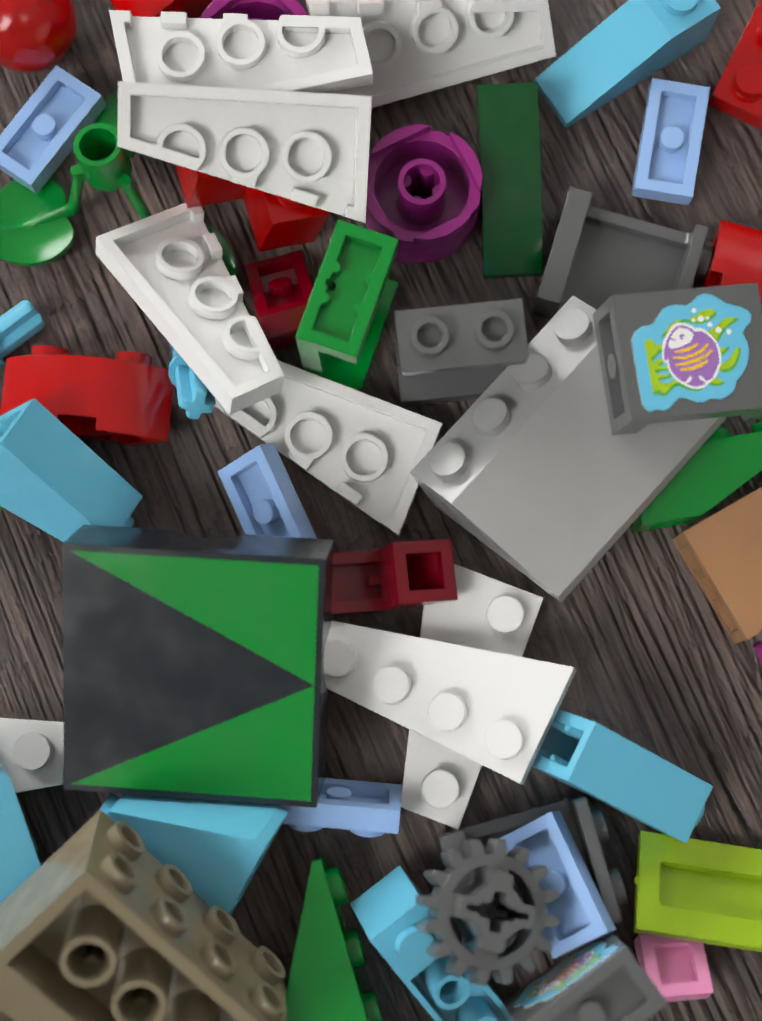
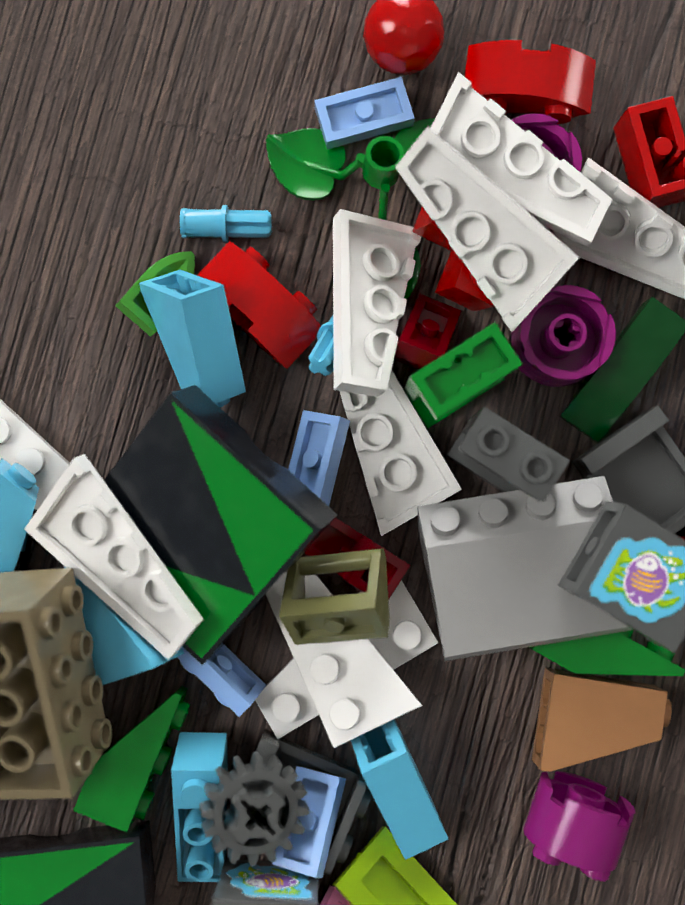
camera: 30 degrees right, 5 degrees up
none -> white wing [24,454,204,660]
none -> olive tile [279,549,390,645]

